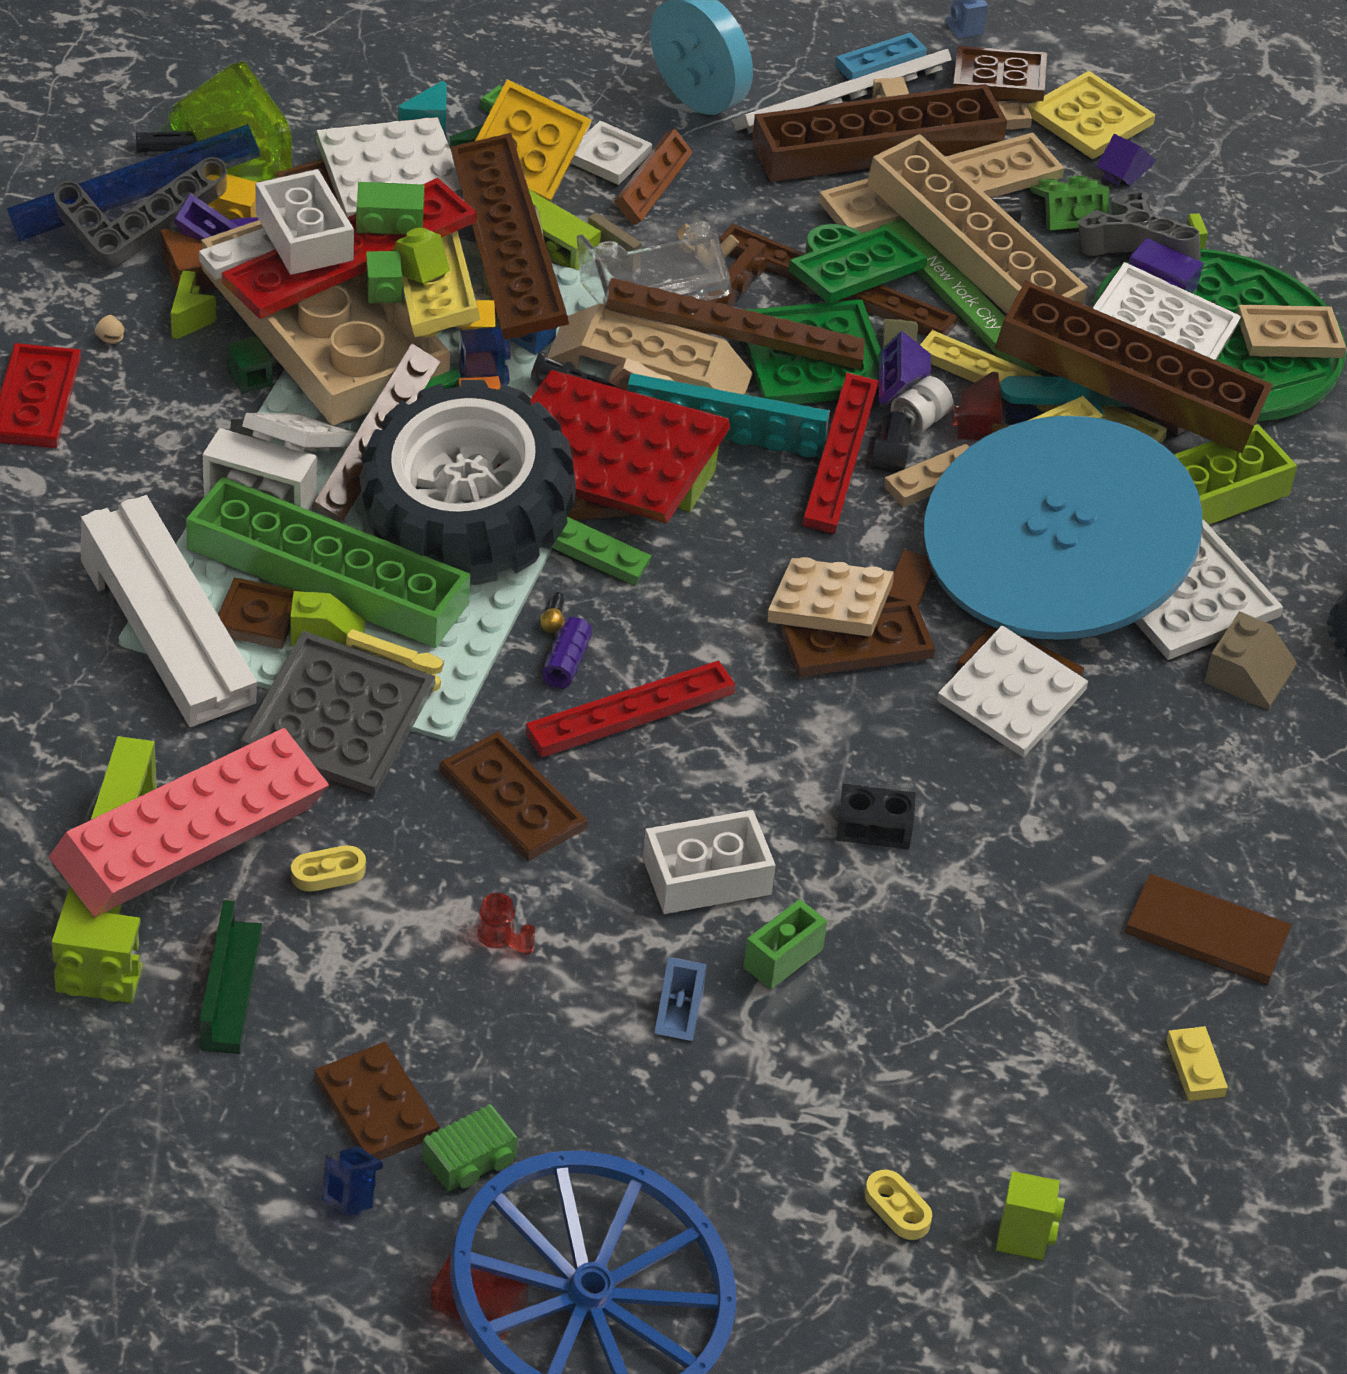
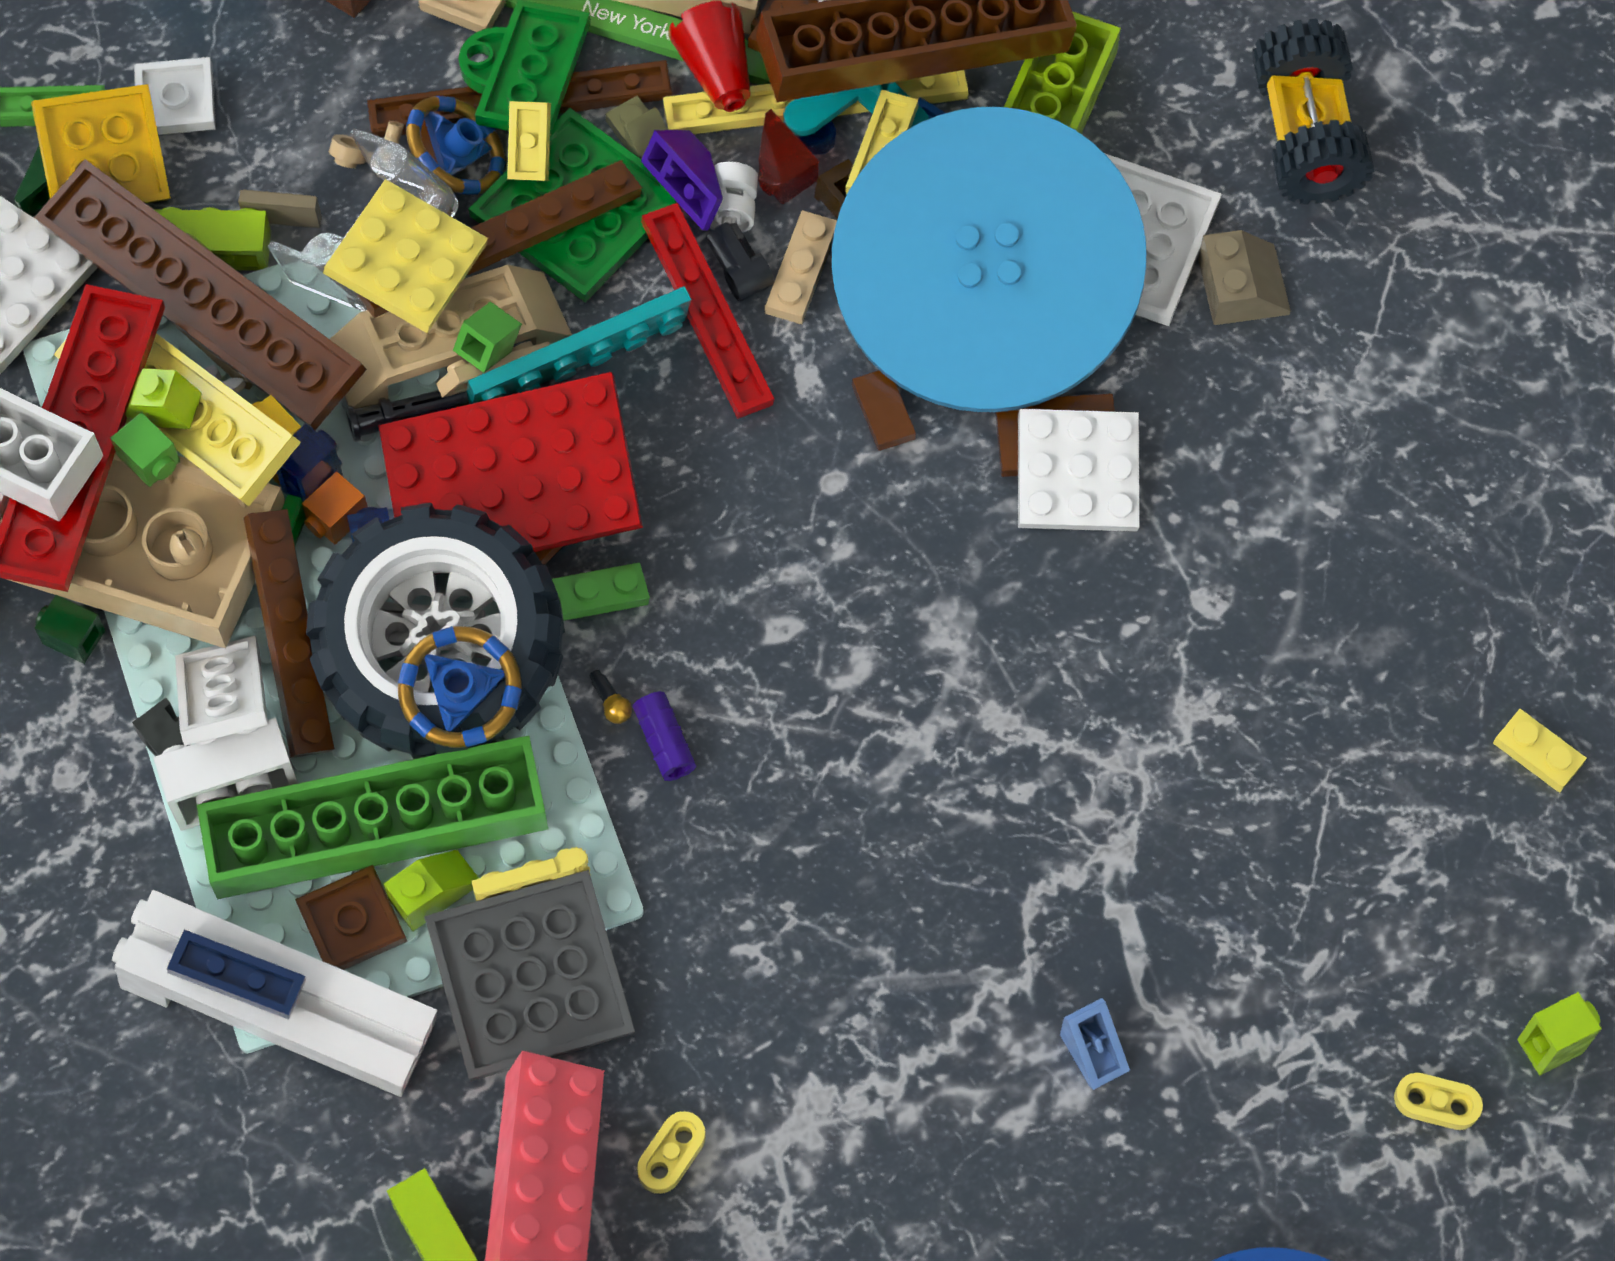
camera: 35 degrees left, 20 degrees up
bright green brick [356,182,424,235] -> none
reddish brown tile [439,731,588,861] -> none
clear red piece [477,893,536,955] -> none
red plate [525,660,735,758] -> none
dark orange plate [614,128,693,225] -> none
white brick [643,810,776,914] -> none
bright green brick [743,899,827,990] -> none
tan plate [768,557,894,637] -> none
reddish brown plate [780,599,935,677] -> none
black brick [836,784,916,849] -> none
reddish brown tile [1125,873,1292,985] -> none
none -> dark blue plate [167,929,306,1020]
none -> tan hinge [169,529,205,565]
none -> light yellow plate [323,179,488,333]
none -> blue piece [397,626,522,748]
none -> blue piece [406,96,506,195]
none -> bright green brick [453,301,522,373]
none -> light yellow plate [507,101,551,181]
none -> red cone [668,1,751,112]

